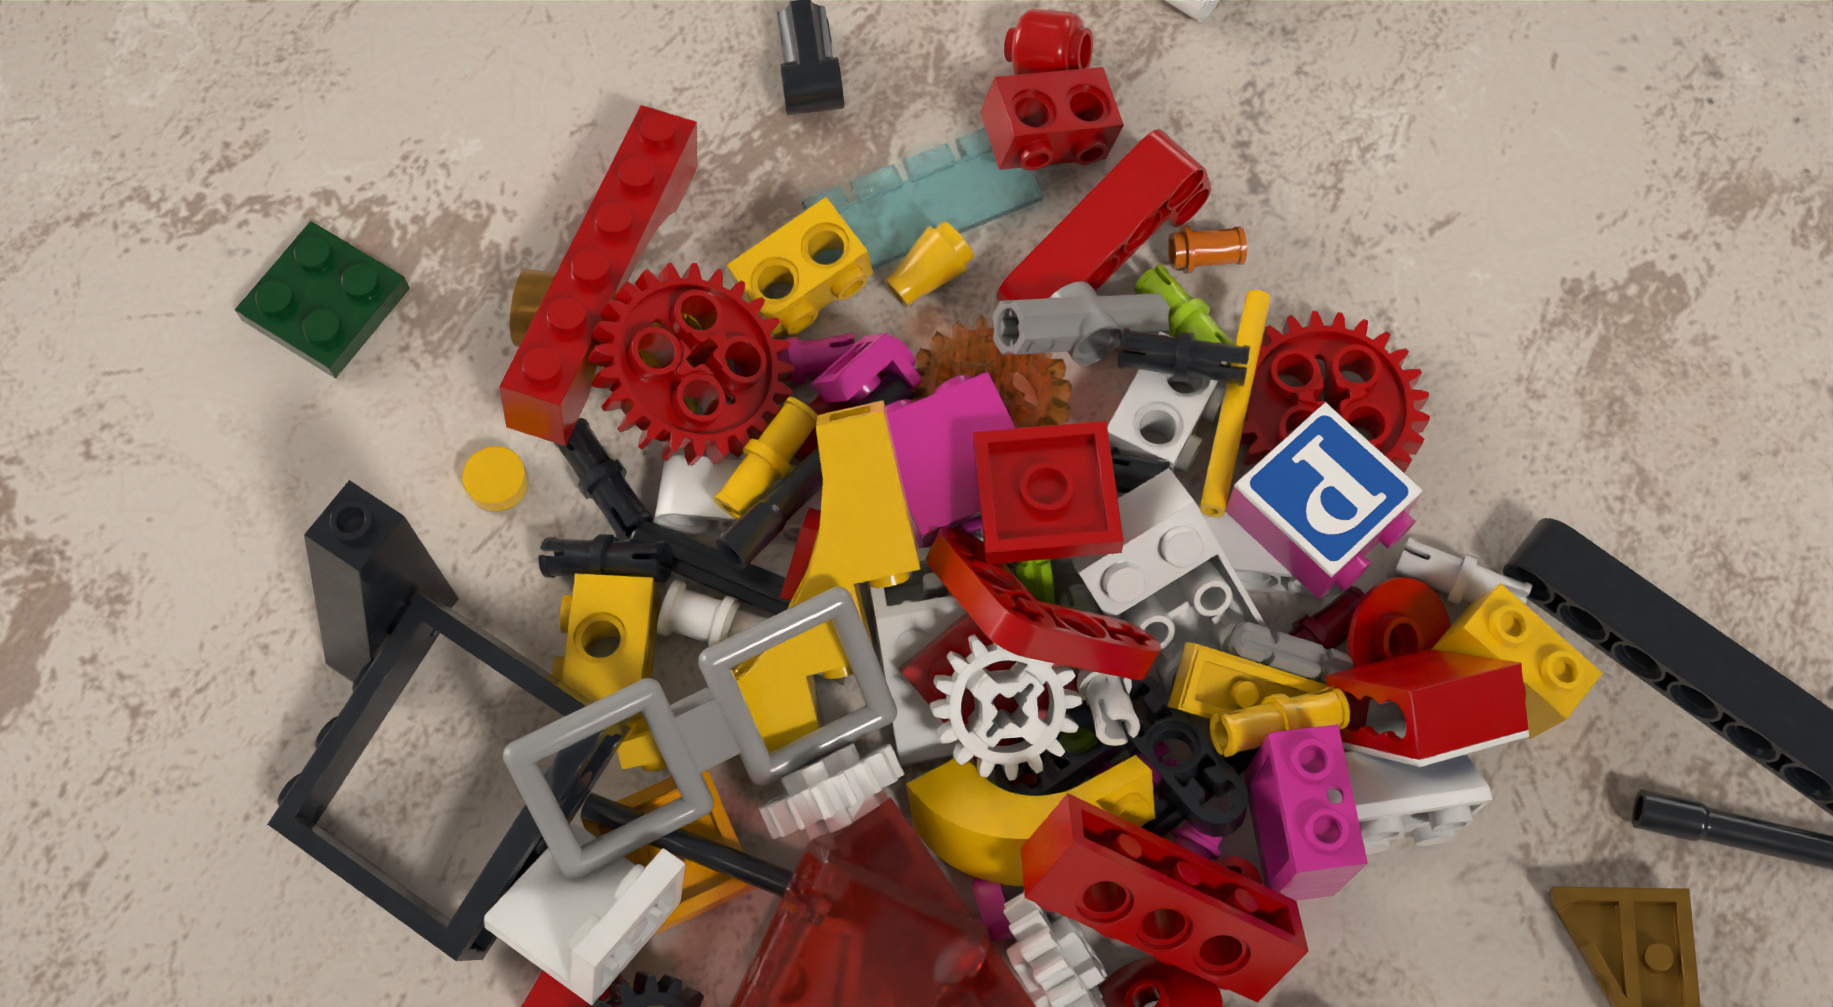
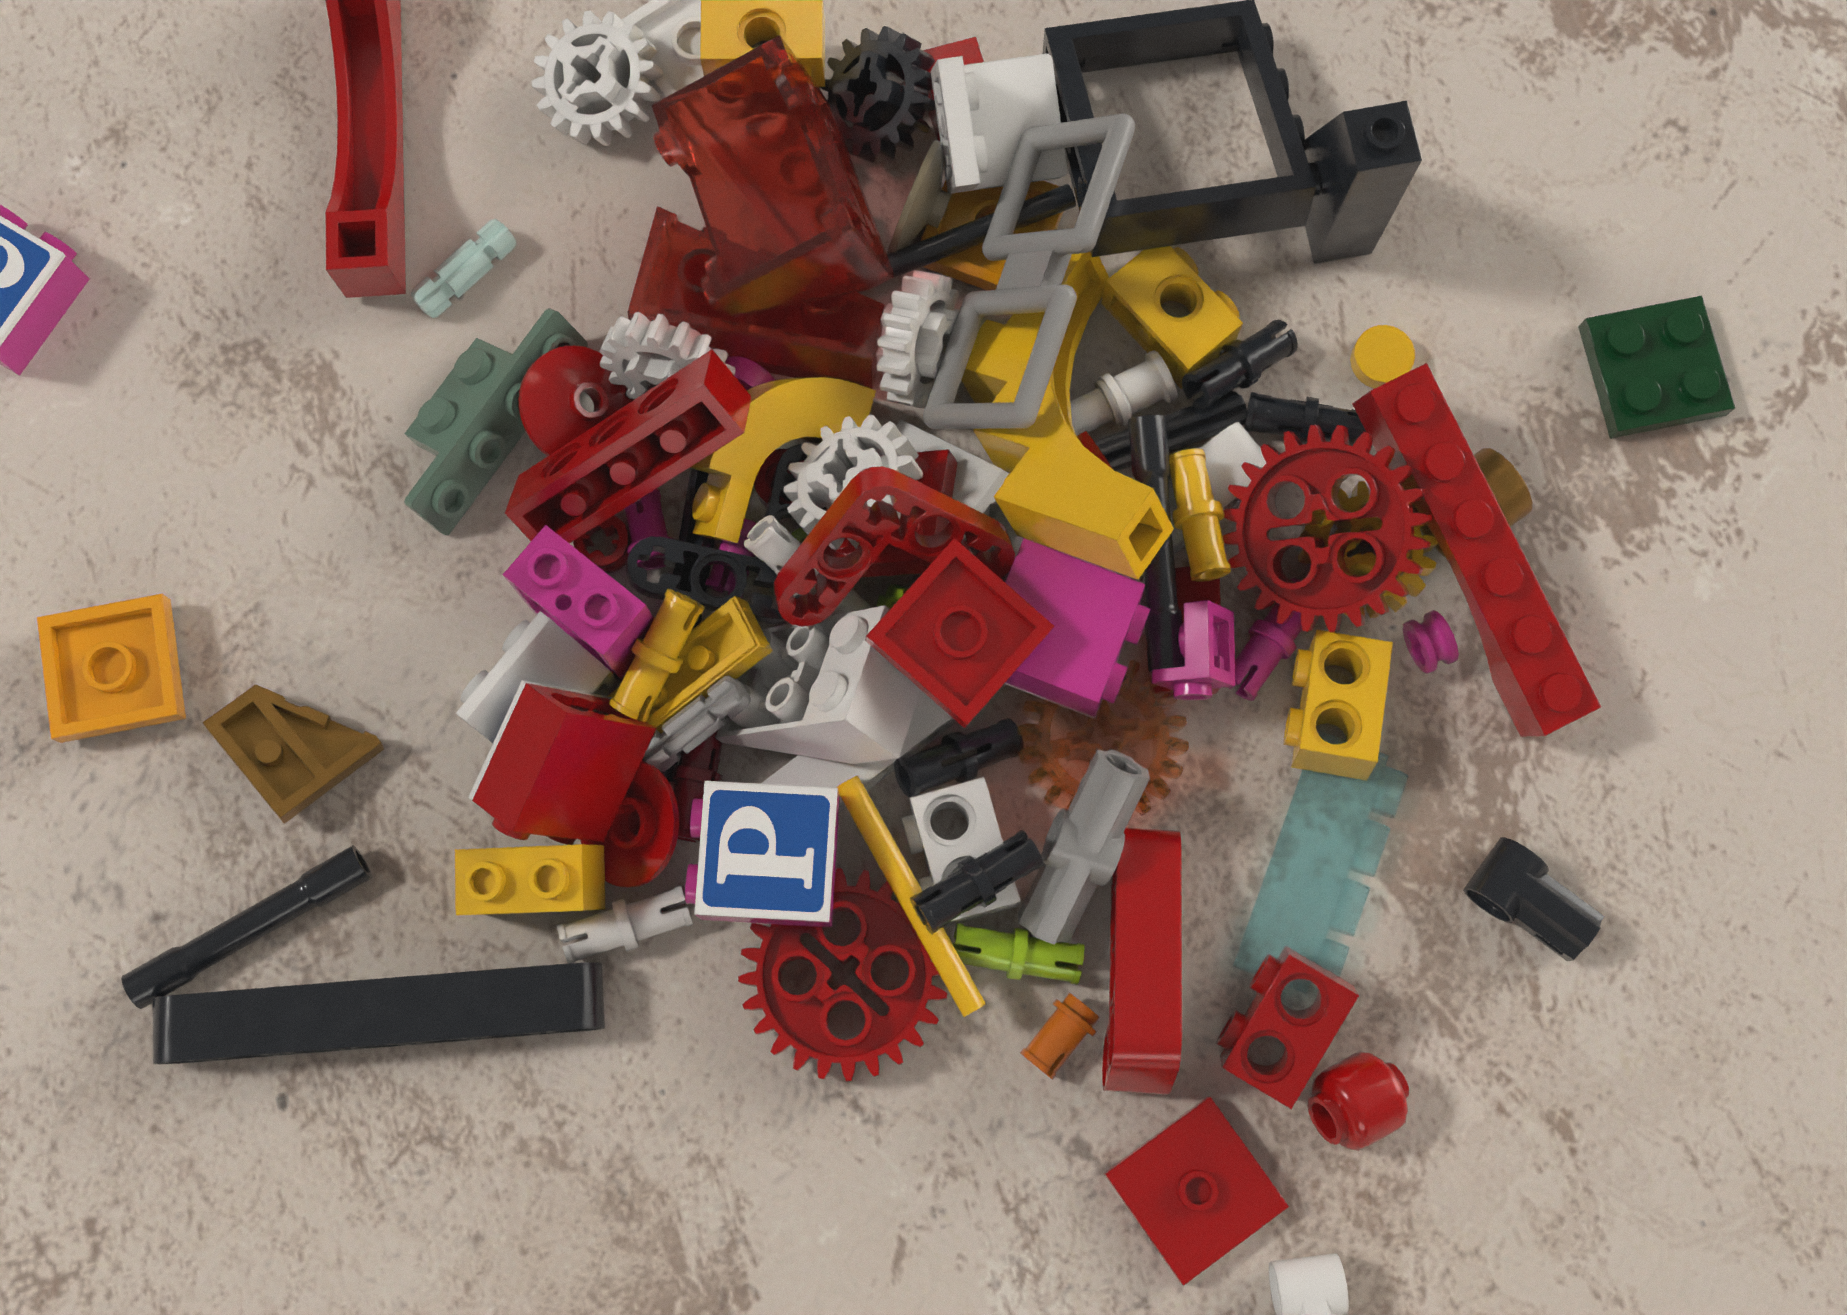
camera: 135 degrees right, 10 degrees up
yellow cone [884,221,975,307] -> none
none -> dark tan dish [888,139,952,254]
none -> red plate [1103,1097,1289,1286]
none -> dark pink bush [1402,610,1459,674]

